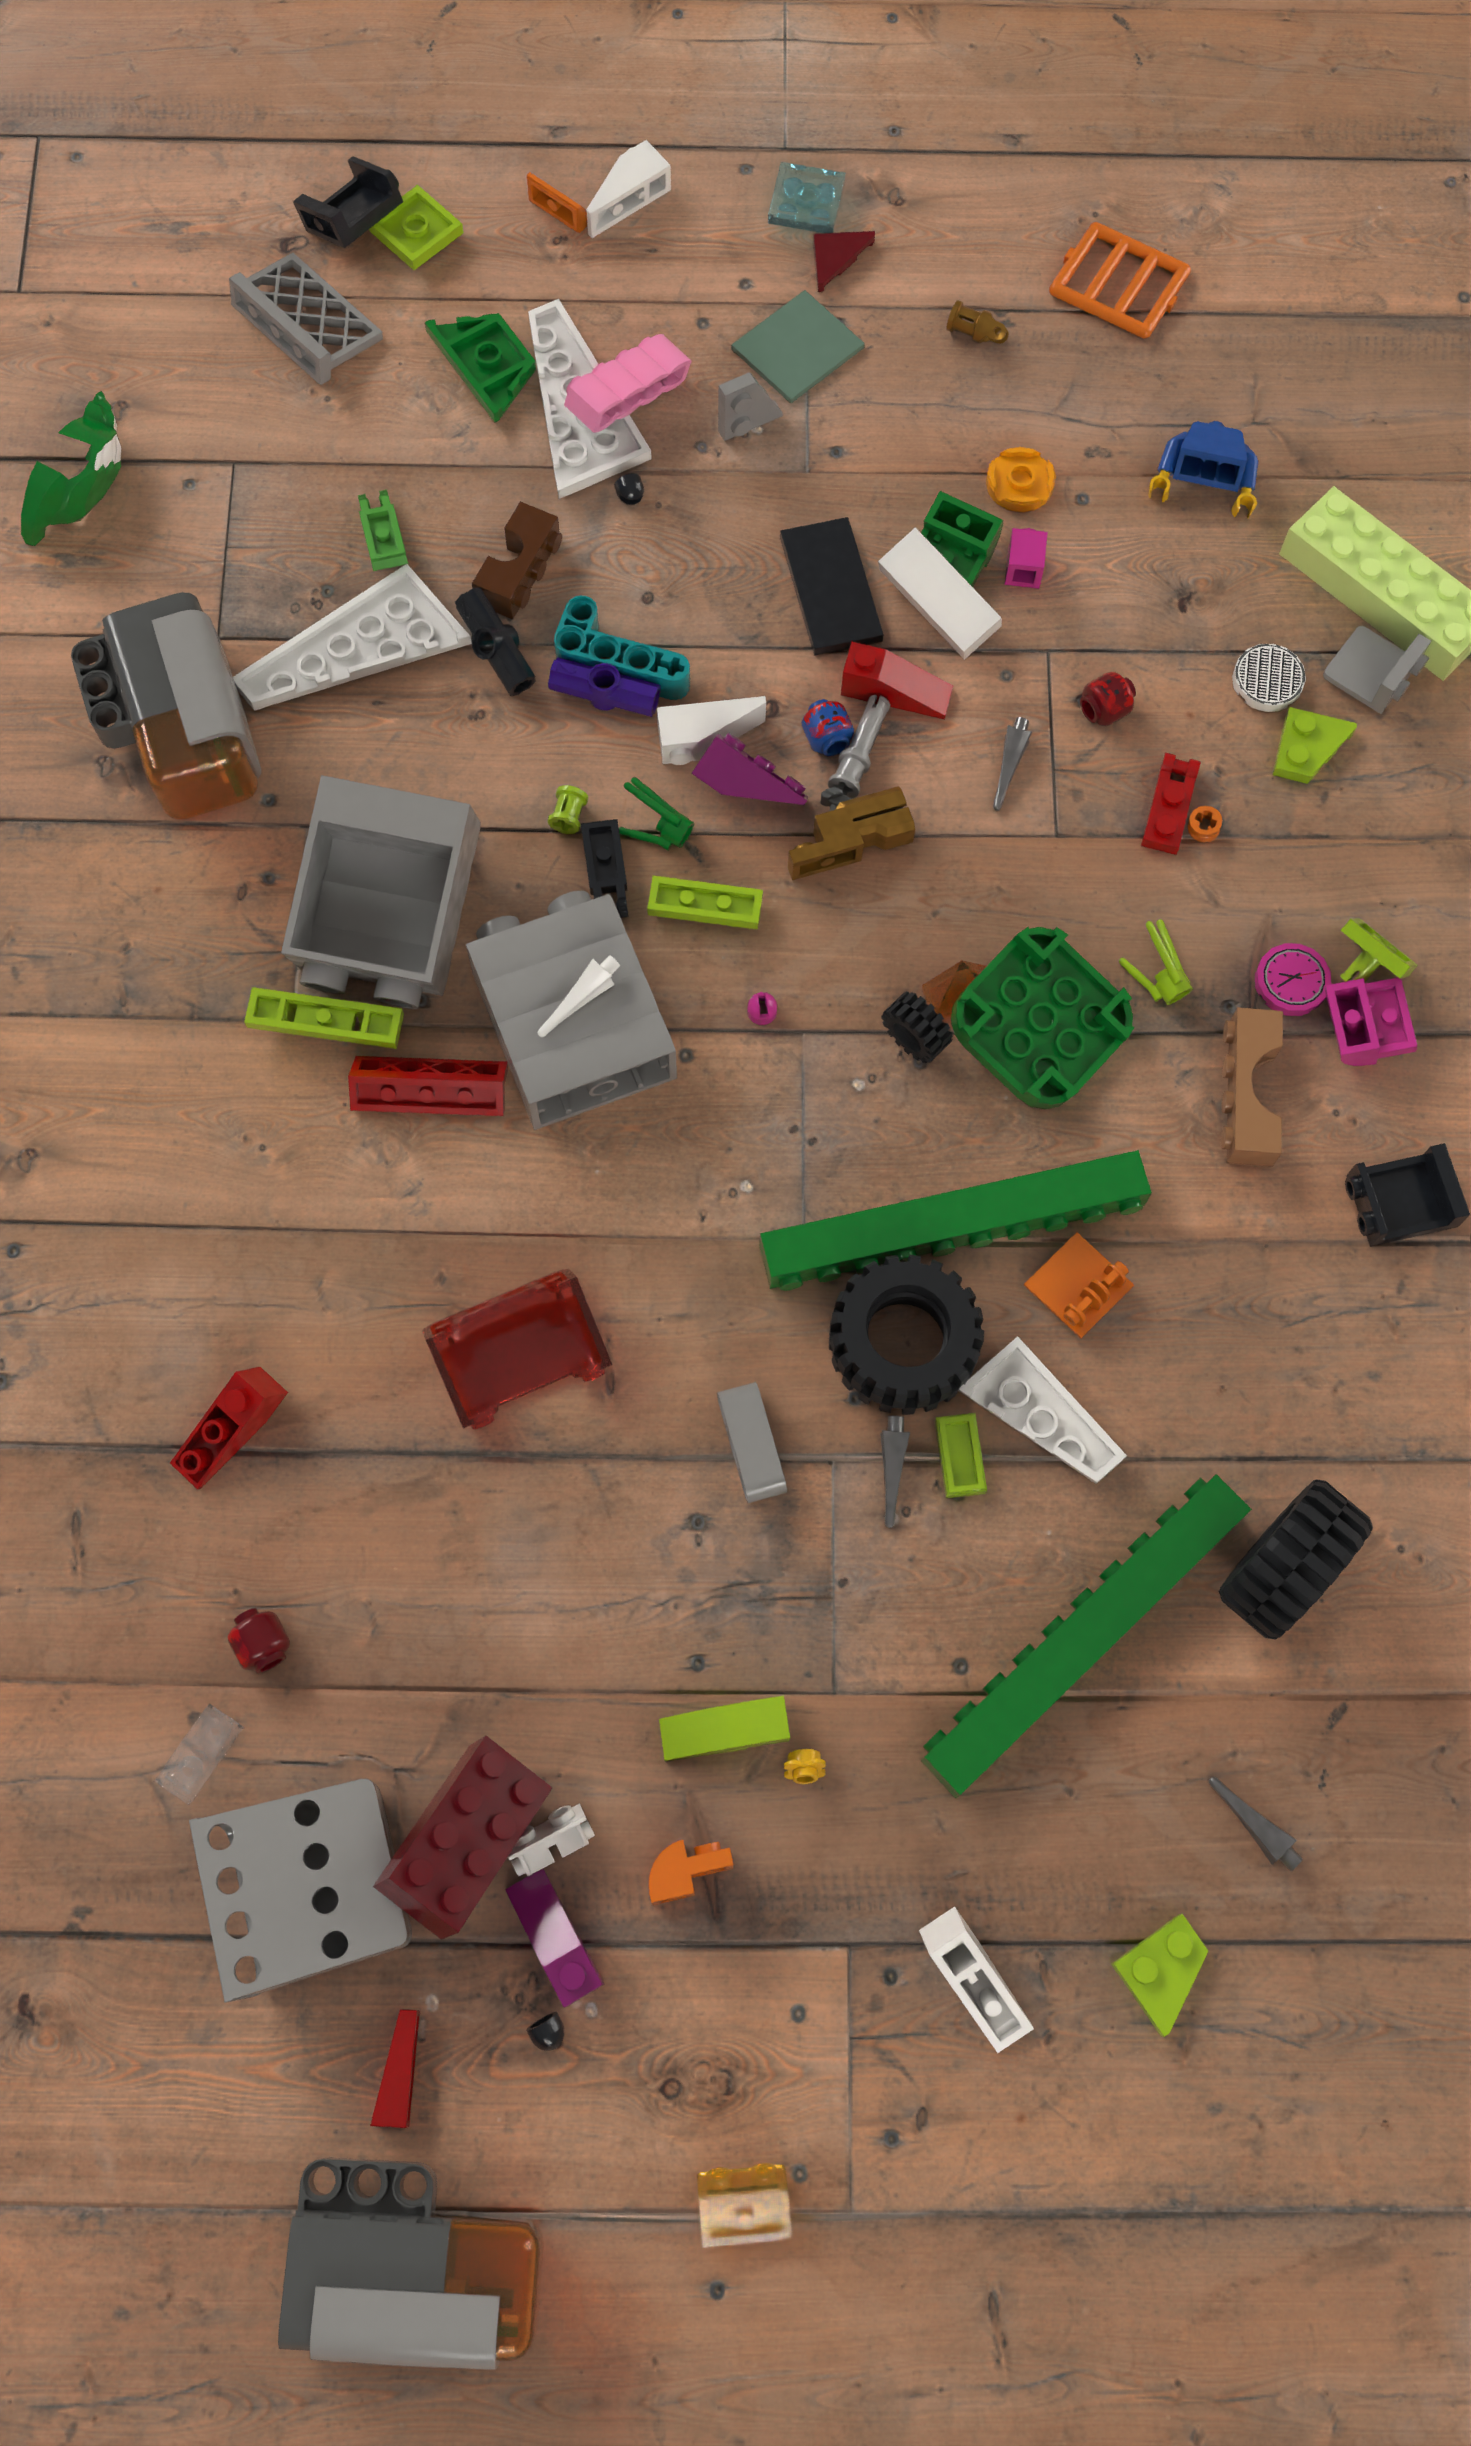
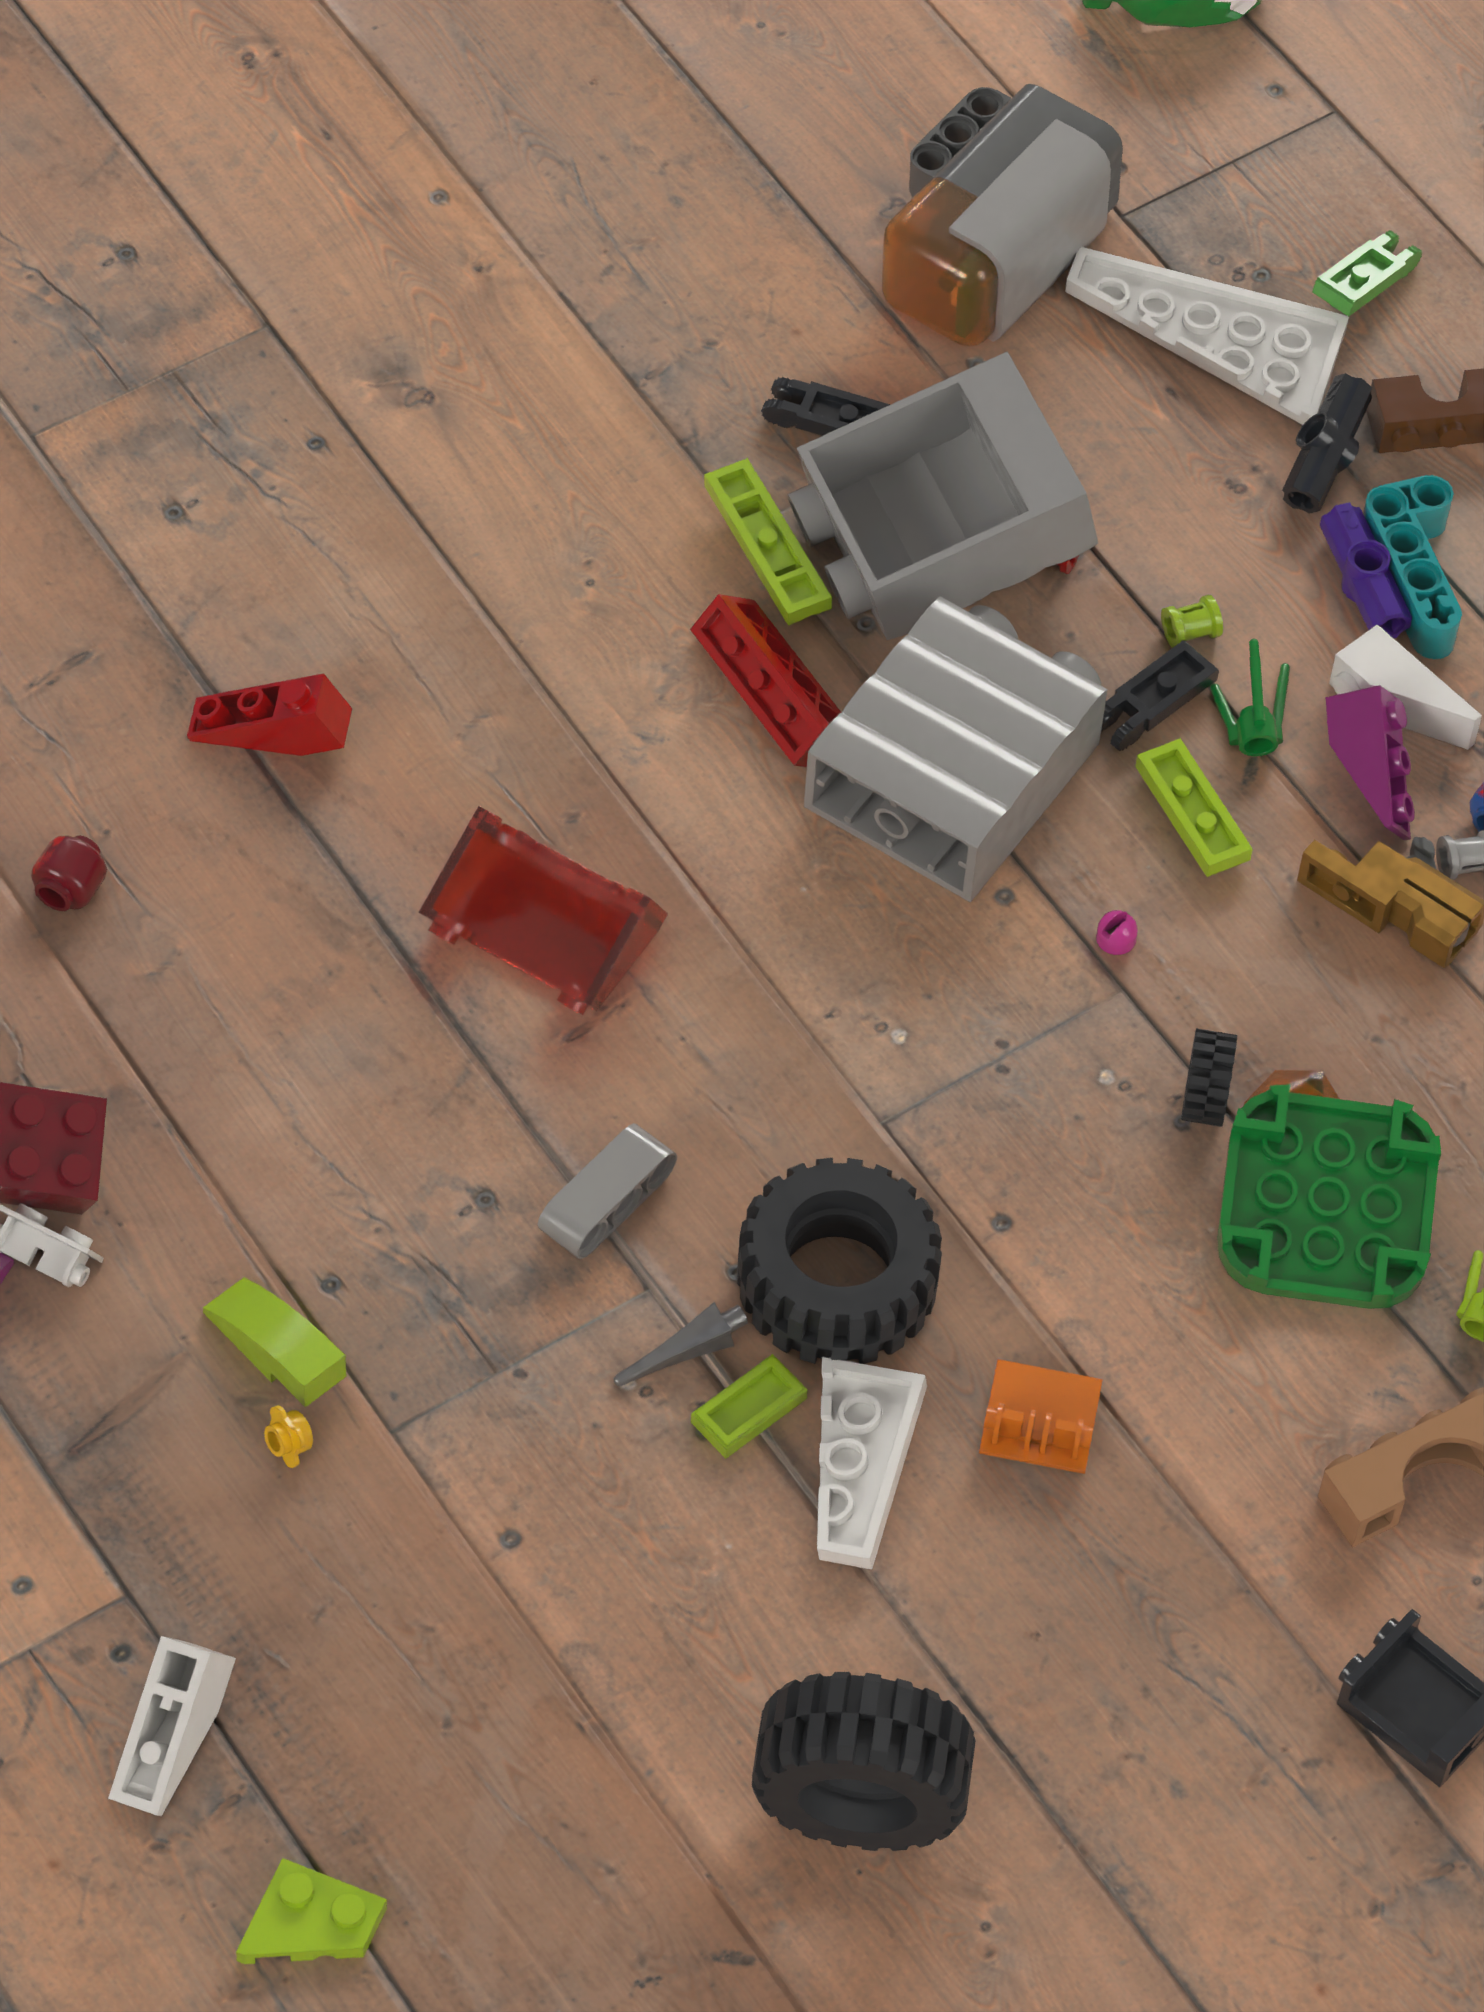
camera: 55 degrees right, 15 degrees down
white piece [537,955,620,1037] -> none
orange brick [649,1840,734,1906] -> none
green brick [759,1150,1152,1291] -> none
green brick [921,1474,1252,1798] -> none
flat silver piece [1208,1777,1303,1872] -> none
none -> black hinge [761,376,890,436]

